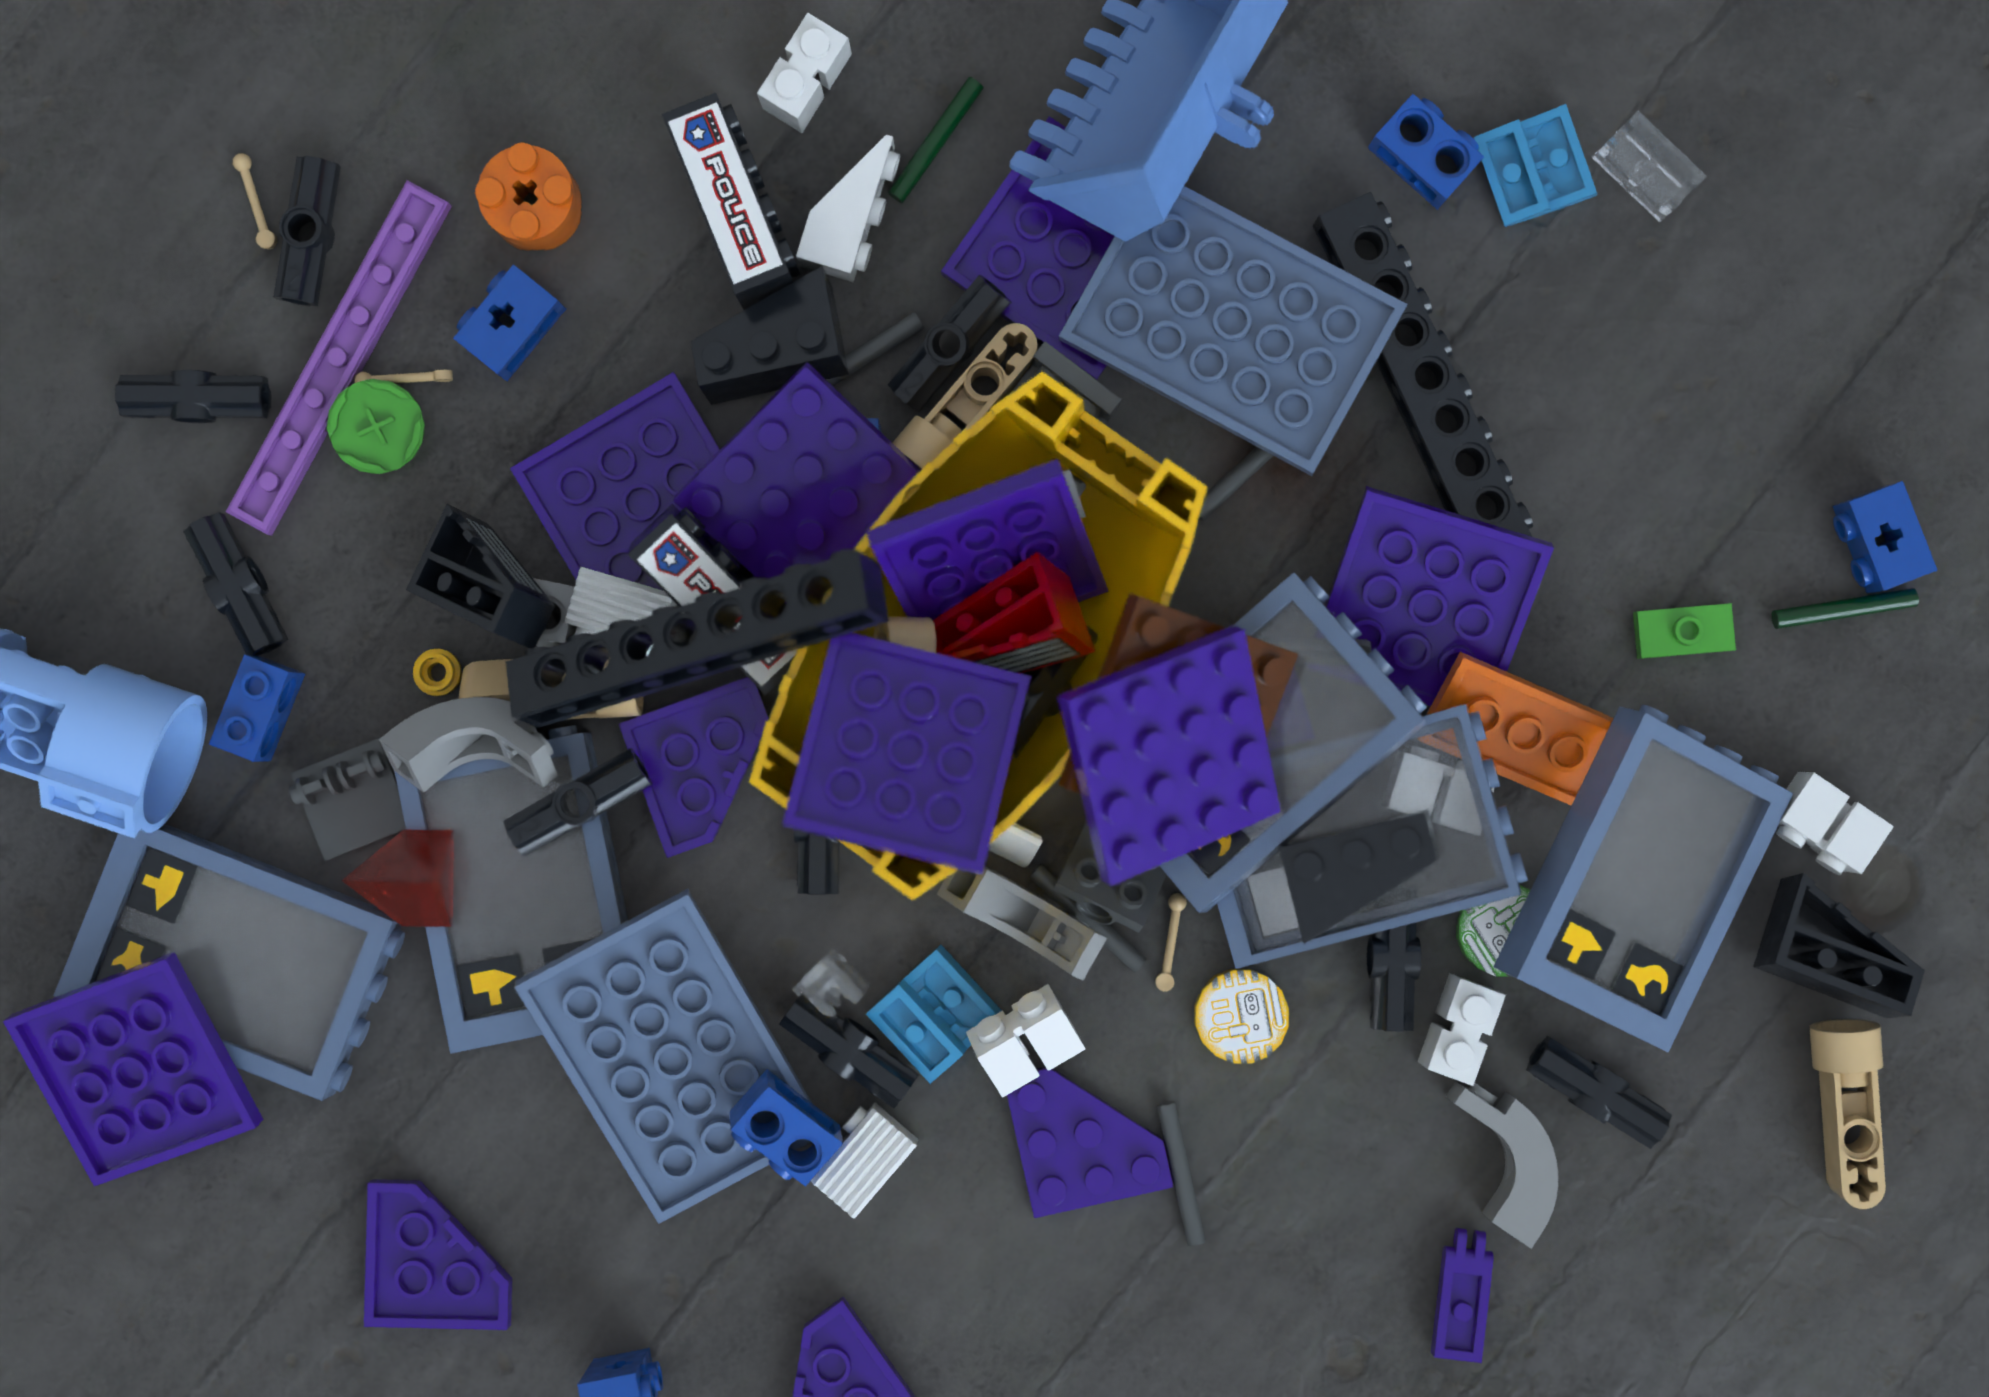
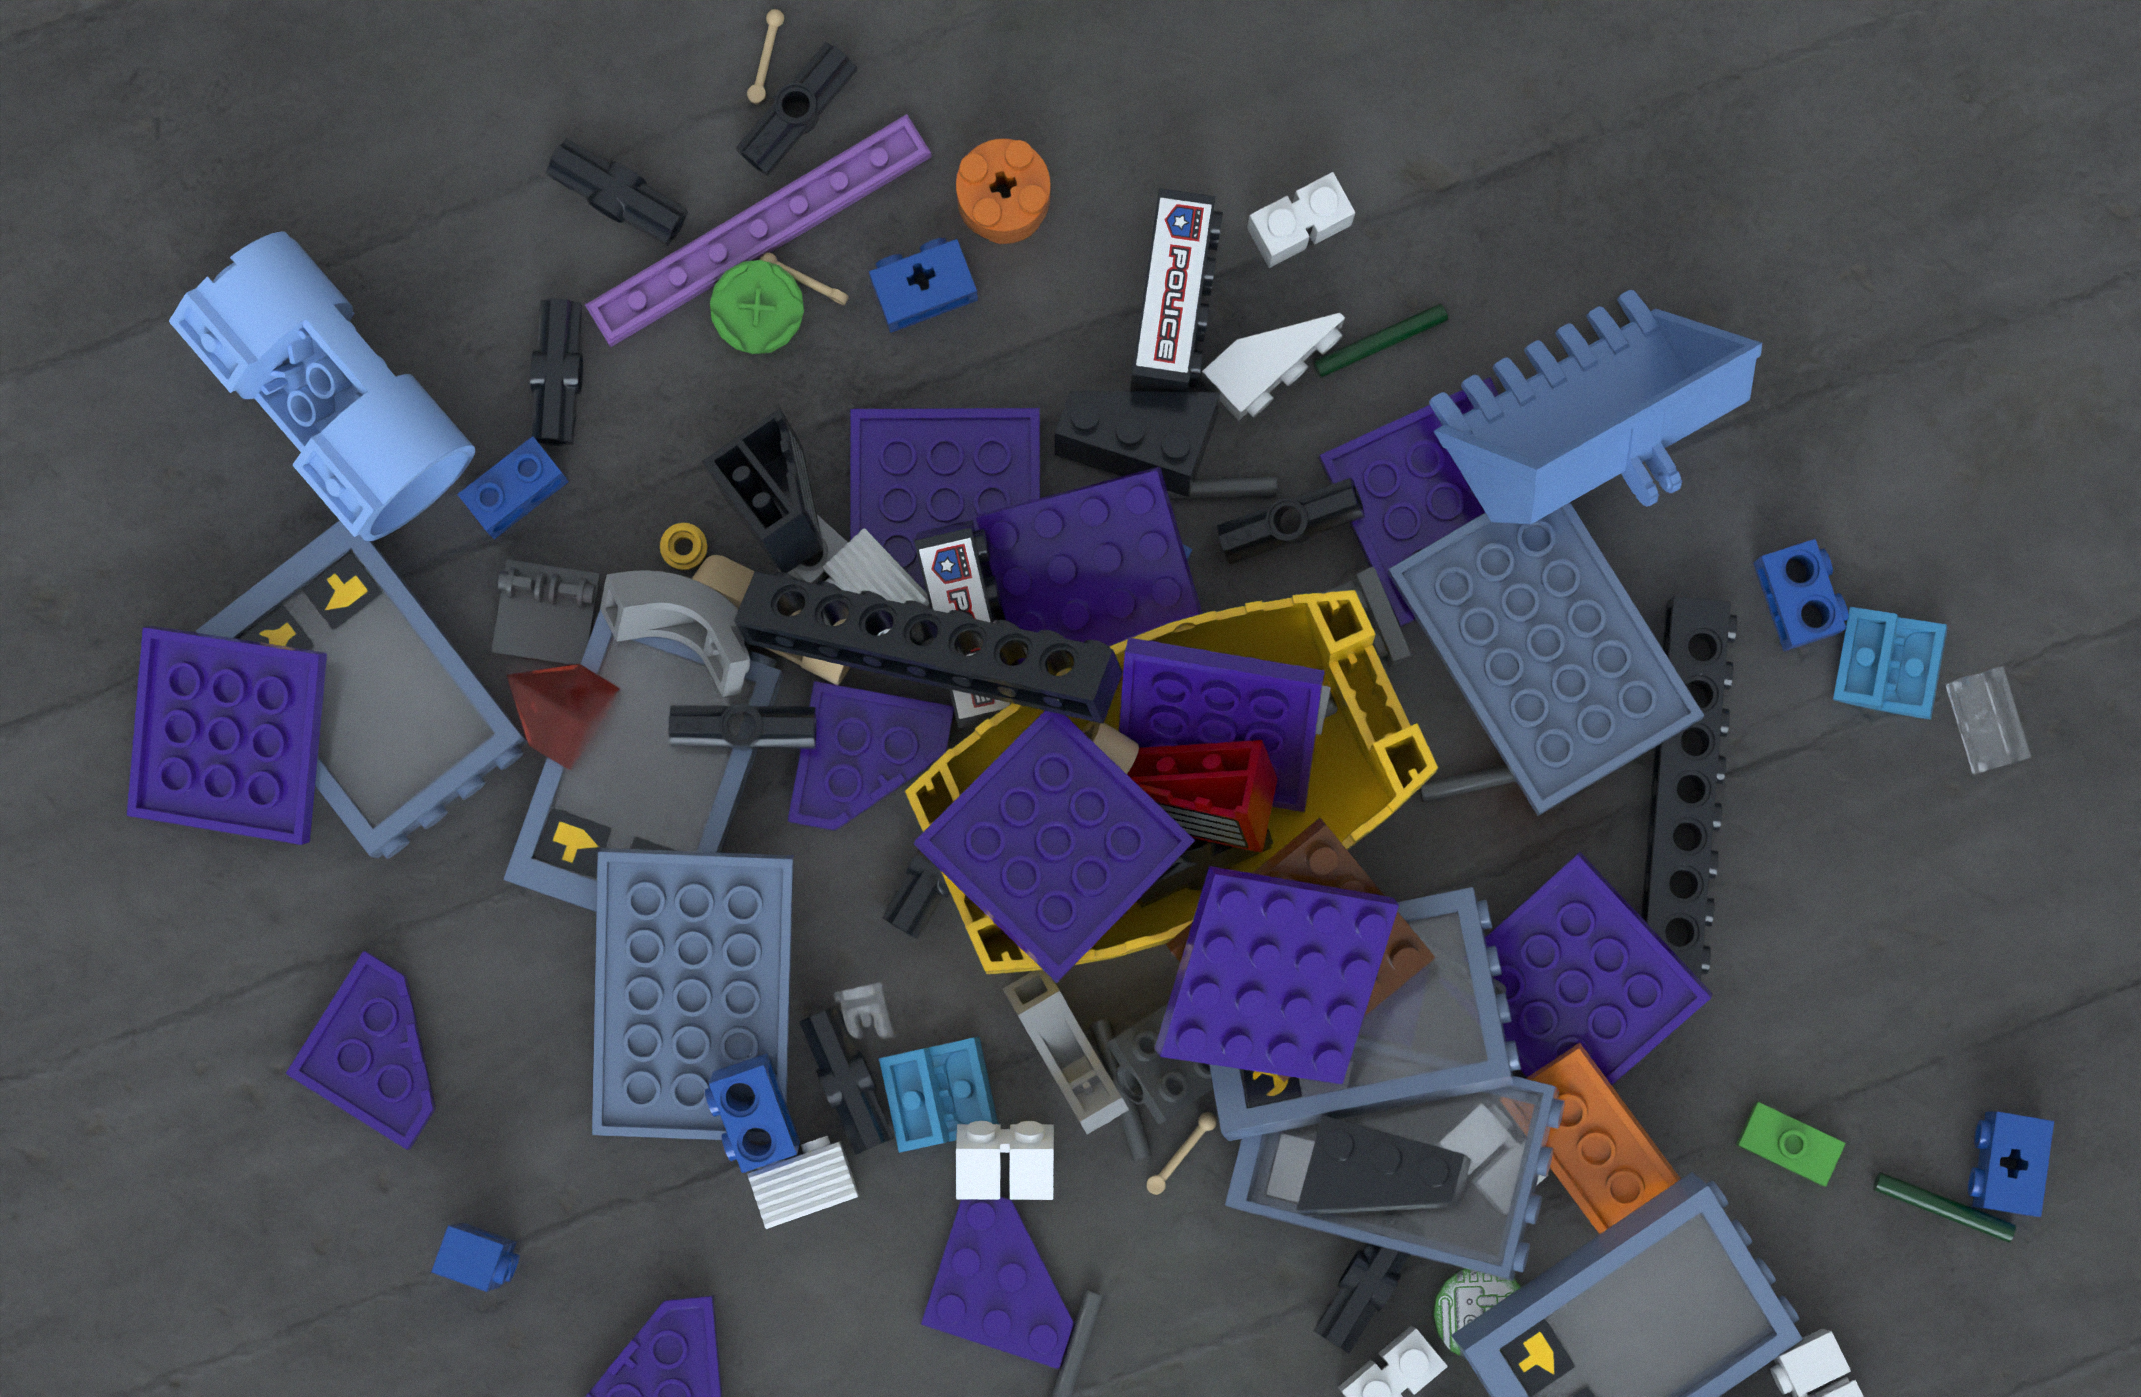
camera: 30 degrees right, 5 degrees down
tan beam [892,323,1037,470] -> none
white slope [988,823,1043,867] -> none
tile [1194,968,1289,1064] -> none

